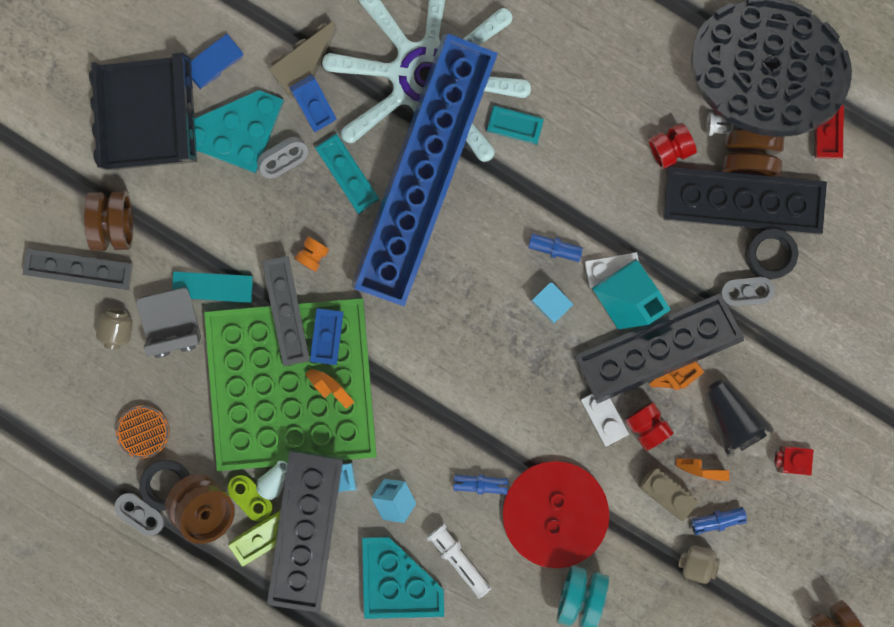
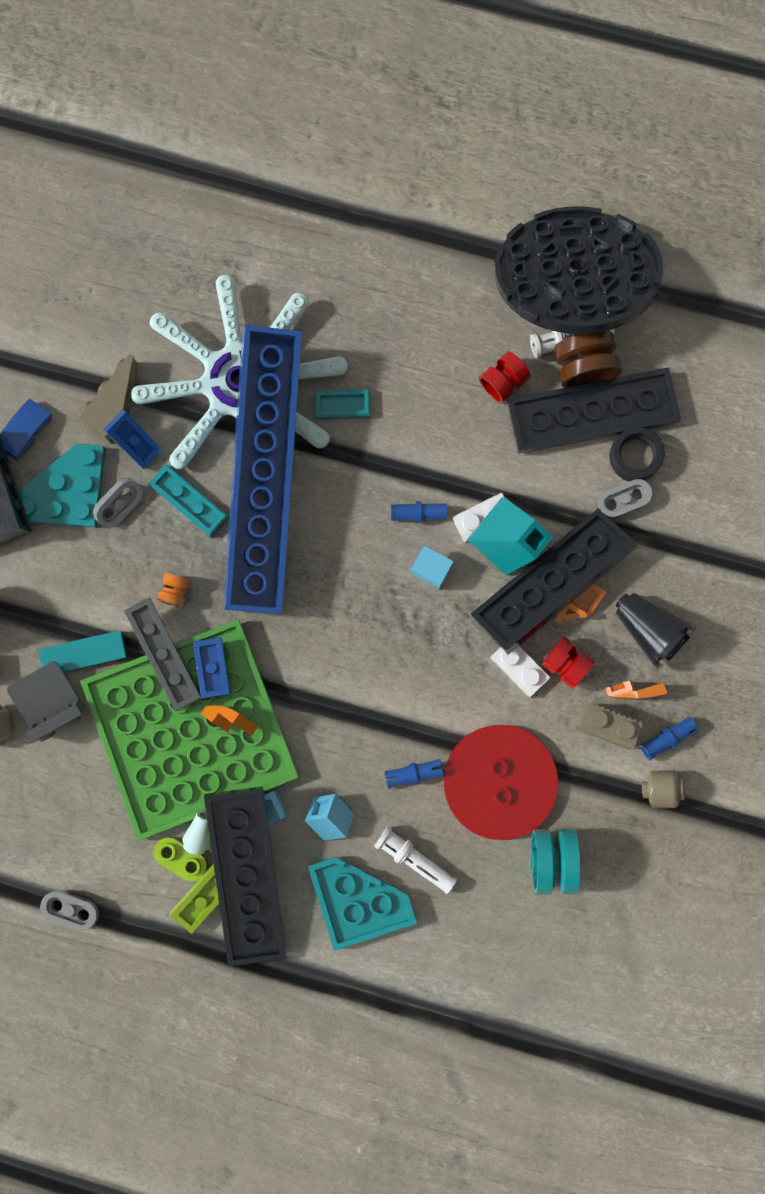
camera: 10 degrees left, 5 degrees down
tile [116,405,170,459] -> none
black tyre [139,460,190,511] -> none
reddish brown wheel [165,474,235,544] -> none
red bracket [774,446,814,476] -> none
red plate [815,105,844,159] -> none

